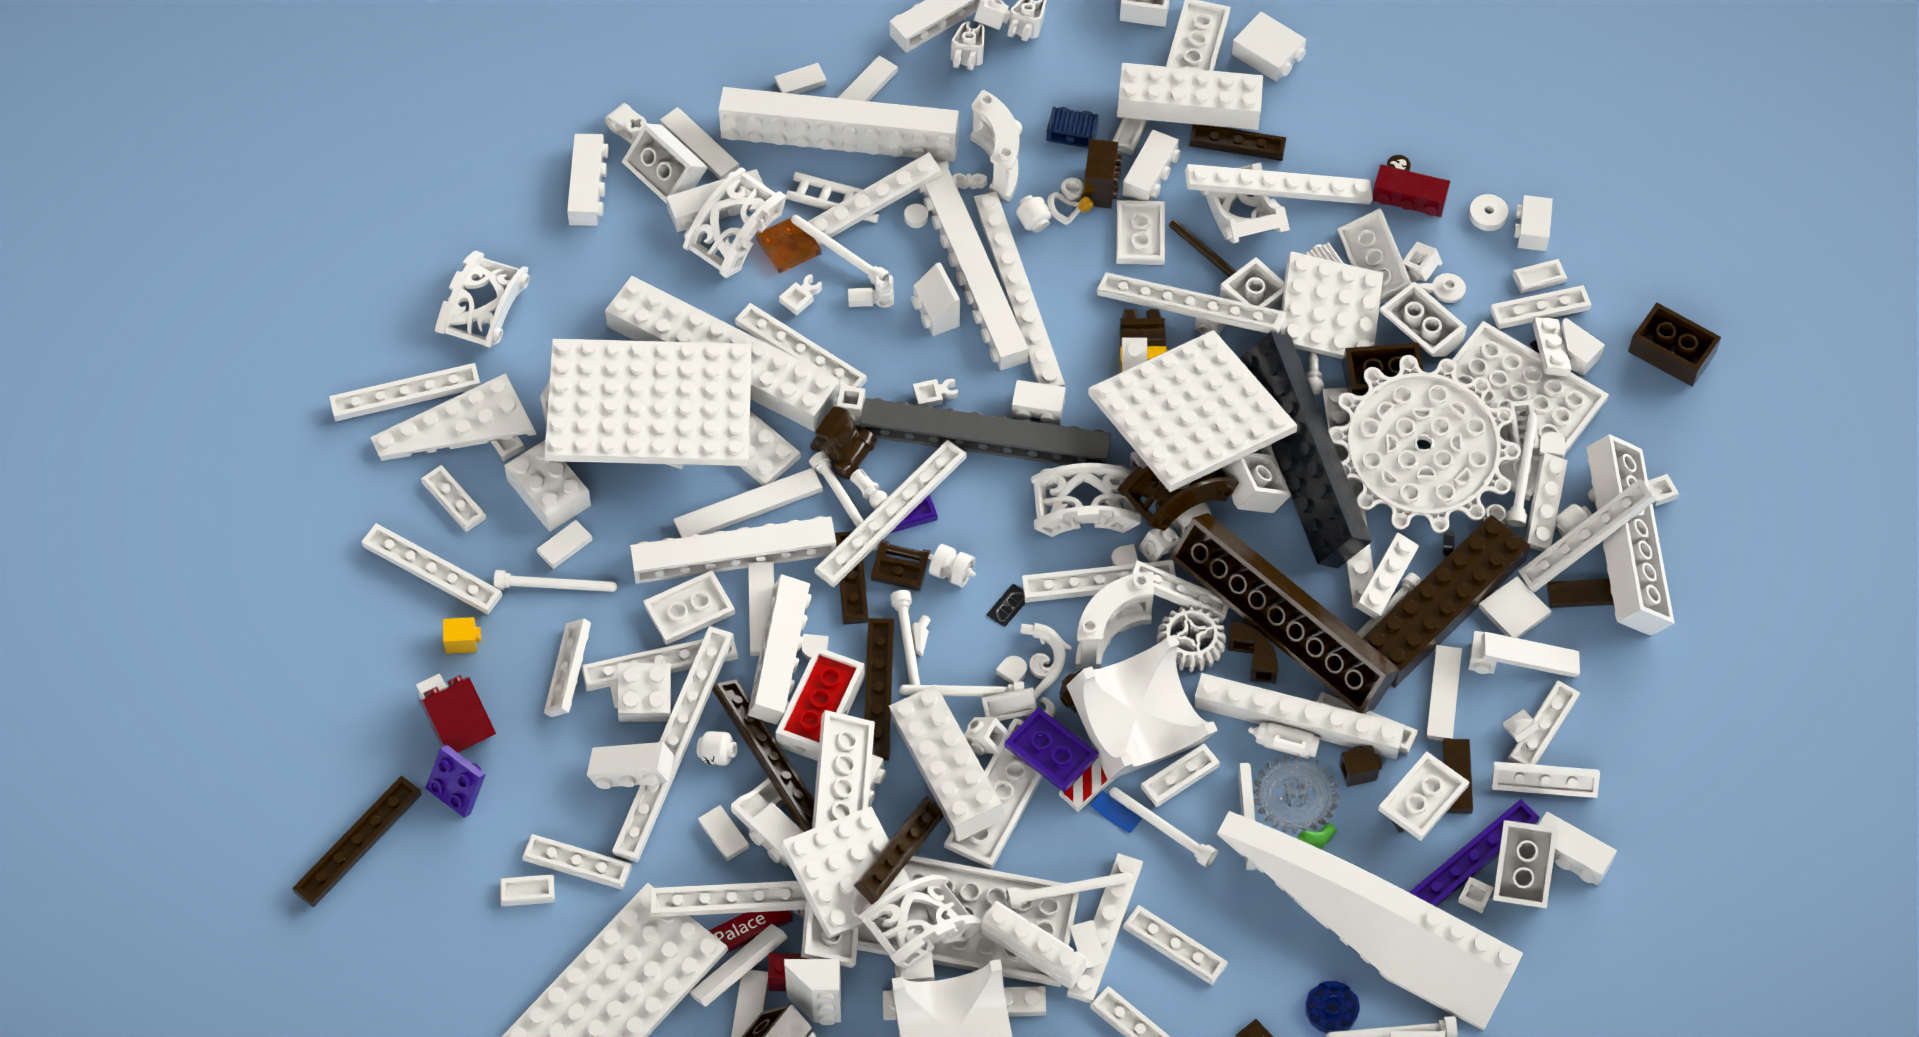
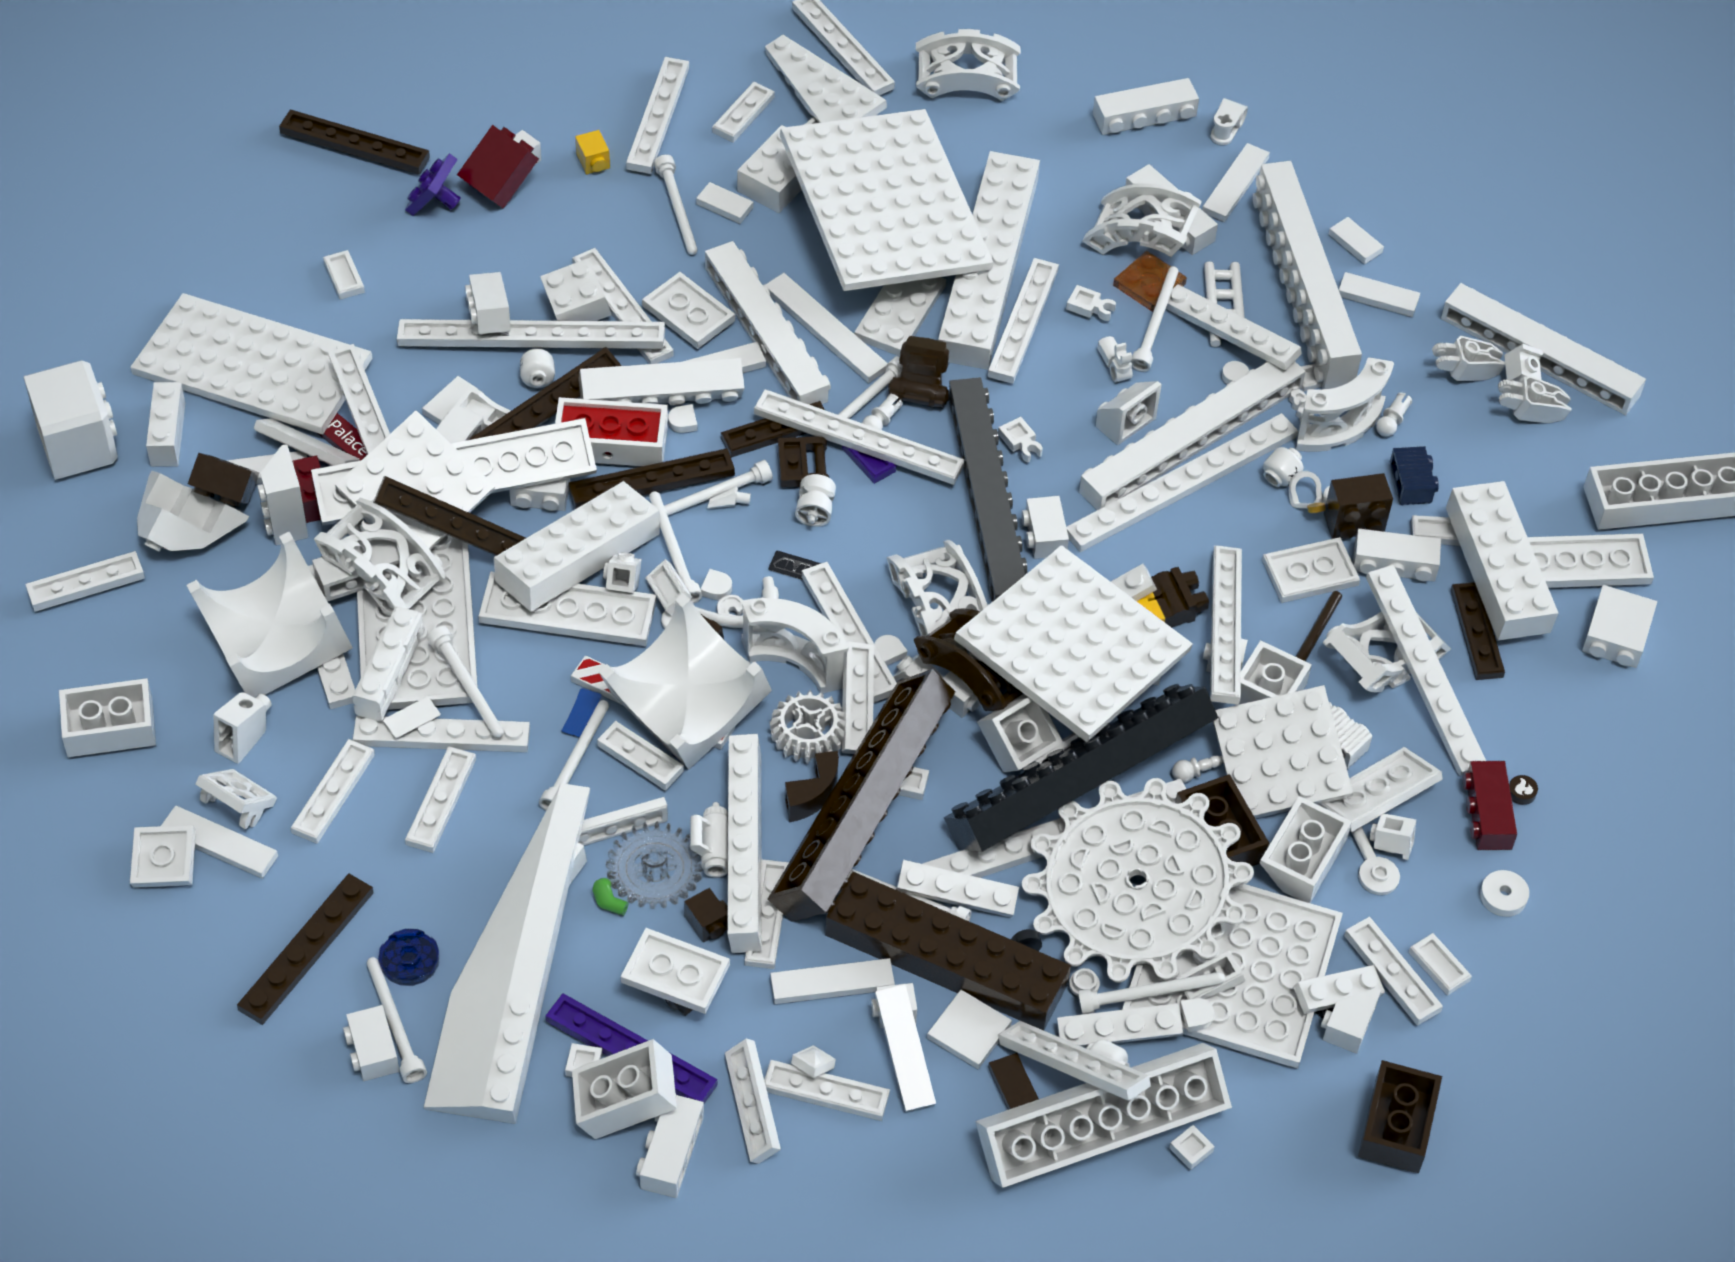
camera: 70 degrees right, 5 degrees down
white tile [522,834,632,890] -> none
white plate [544,618,591,717] -> none
white slope [622,124,708,204] -> none
white brick [833,386,866,425] -> none
dark purple plate [1004,707,1099,793] -> none
dark brown tile [1442,739,1473,814] -> none
white brick [1514,195,1553,251] -> none

